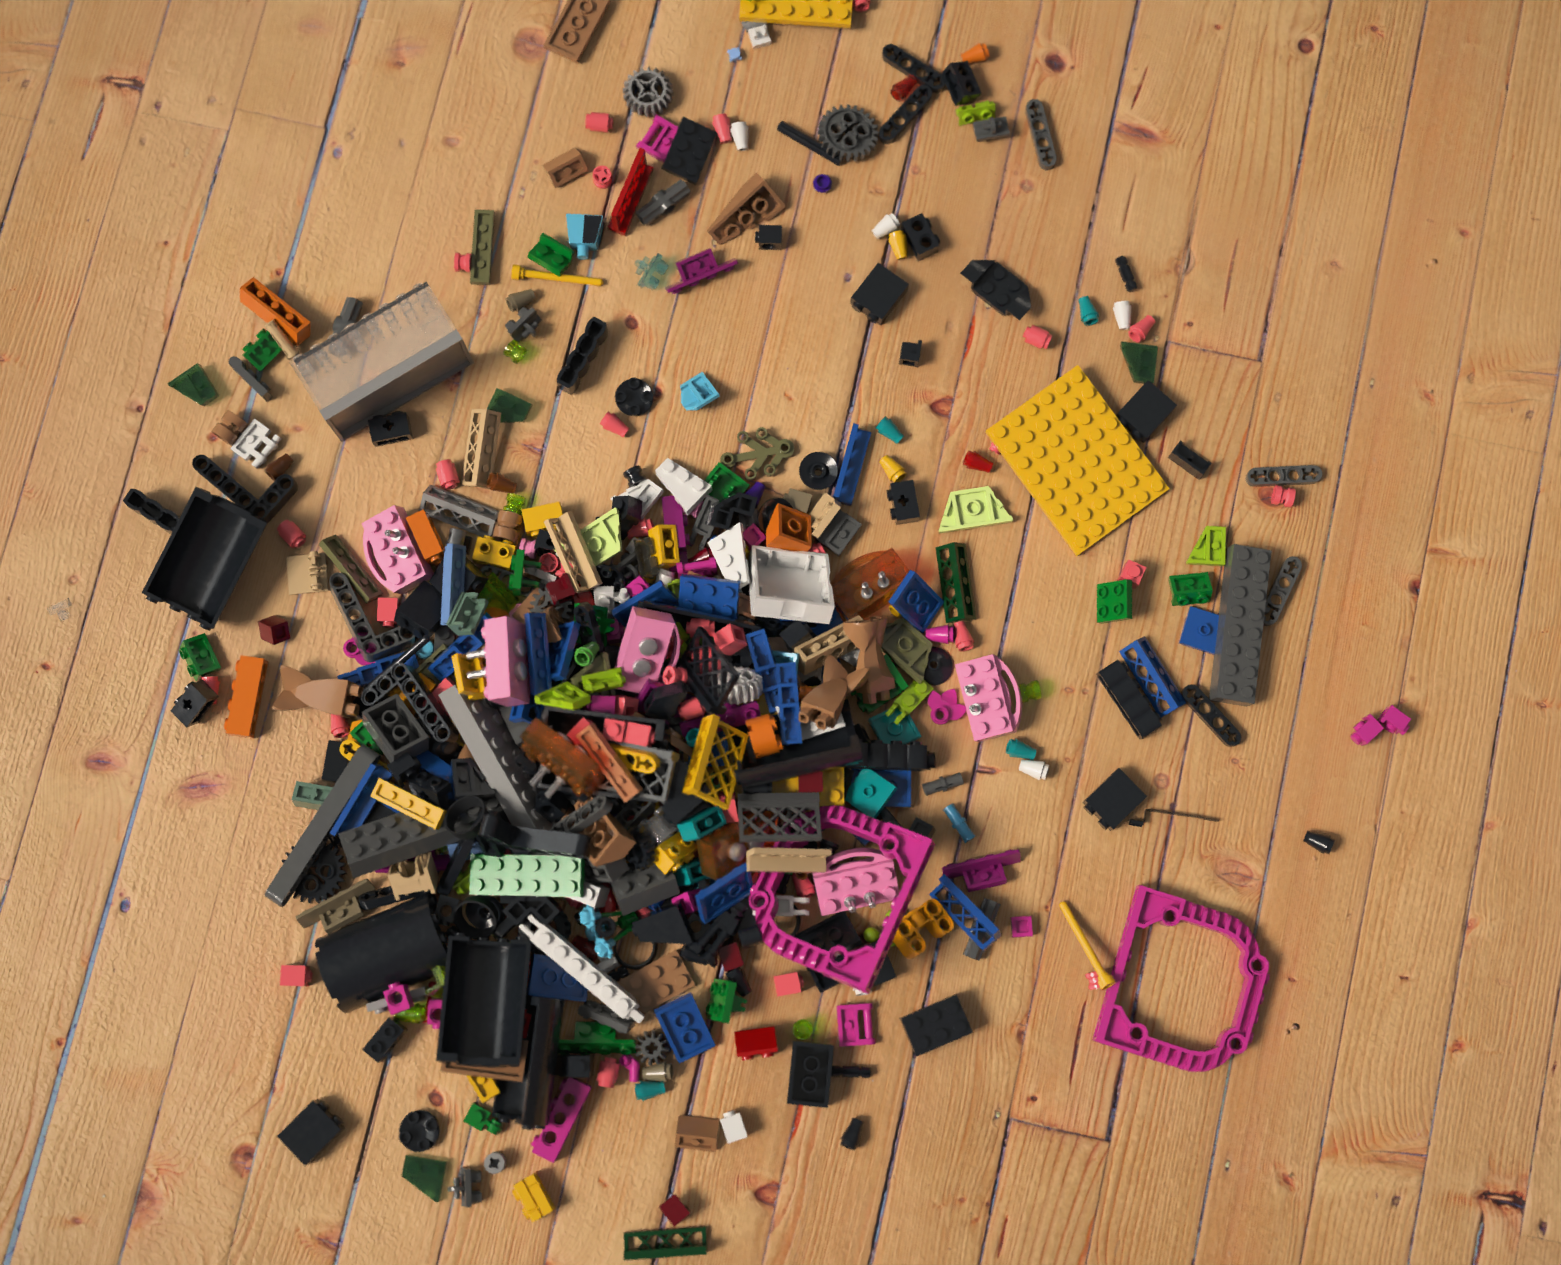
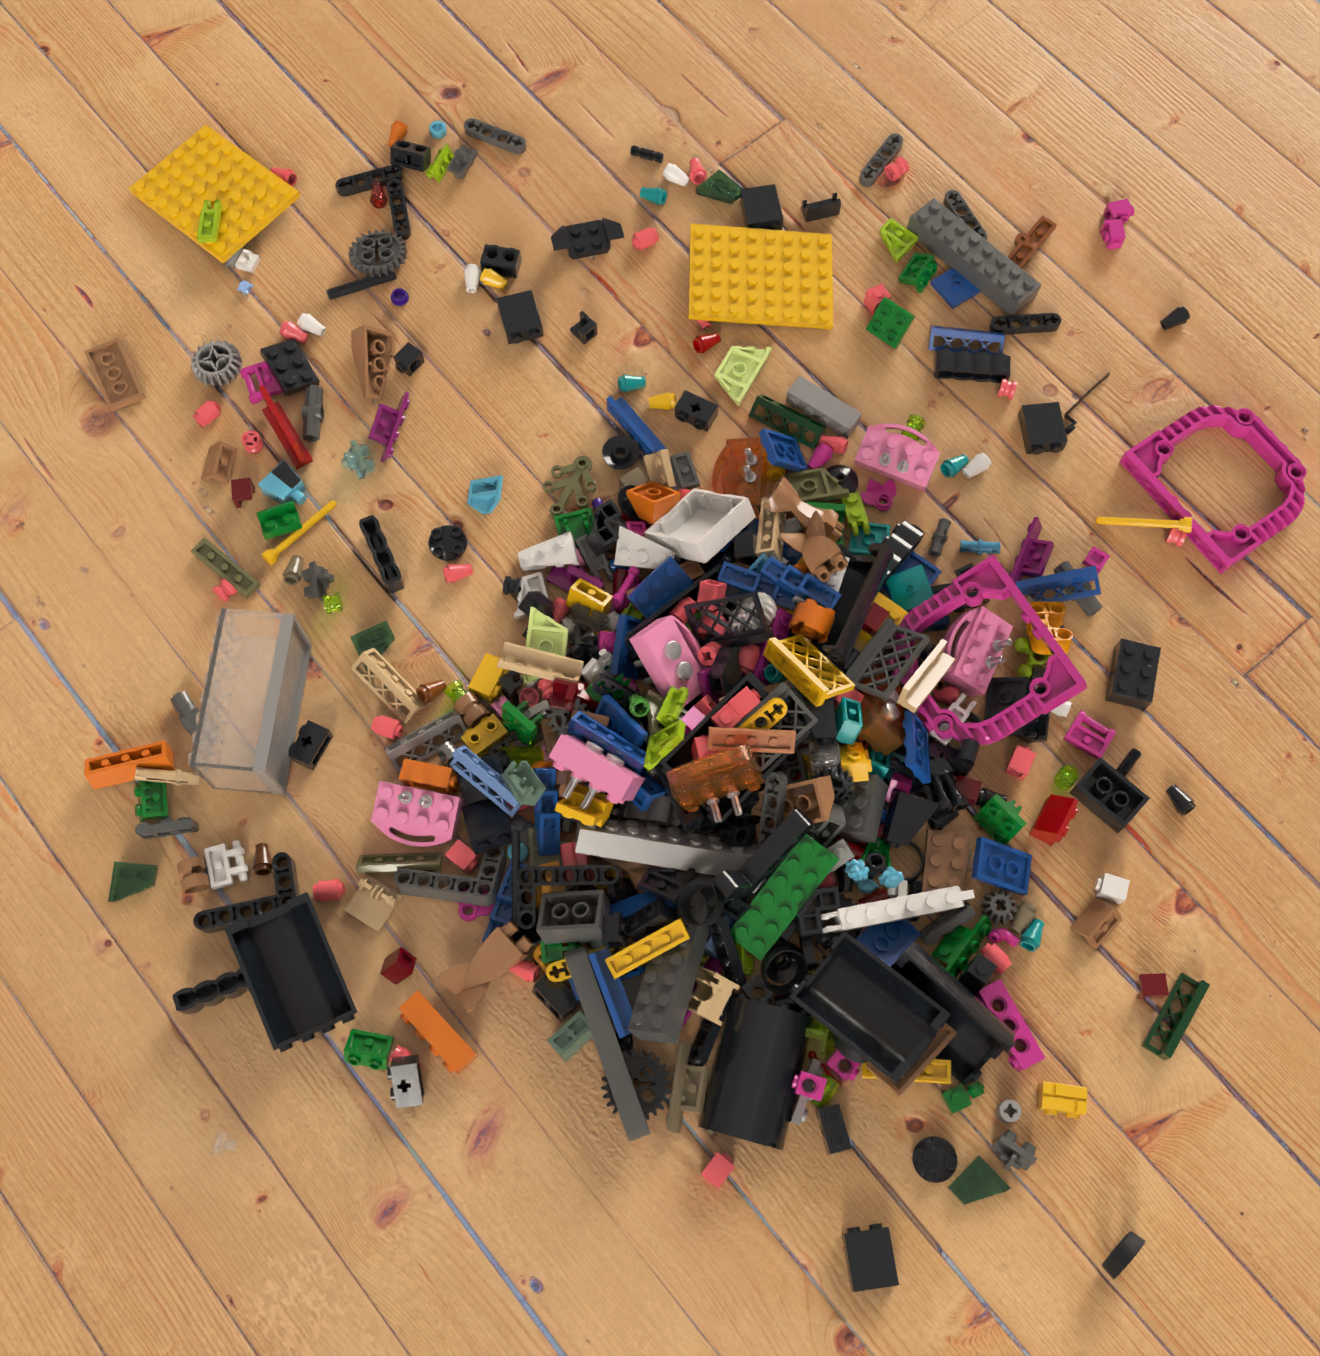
camera: 50 degrees left, 10 degrees down
none -> dark red panel [231,478,255,508]
none -> medium azure tile [429,121,447,139]
none -> light grey brick [786,376,862,439]
none -> coral wheel [997,378,1017,400]
none -> dark orange hinge [1008,215,1057,269]

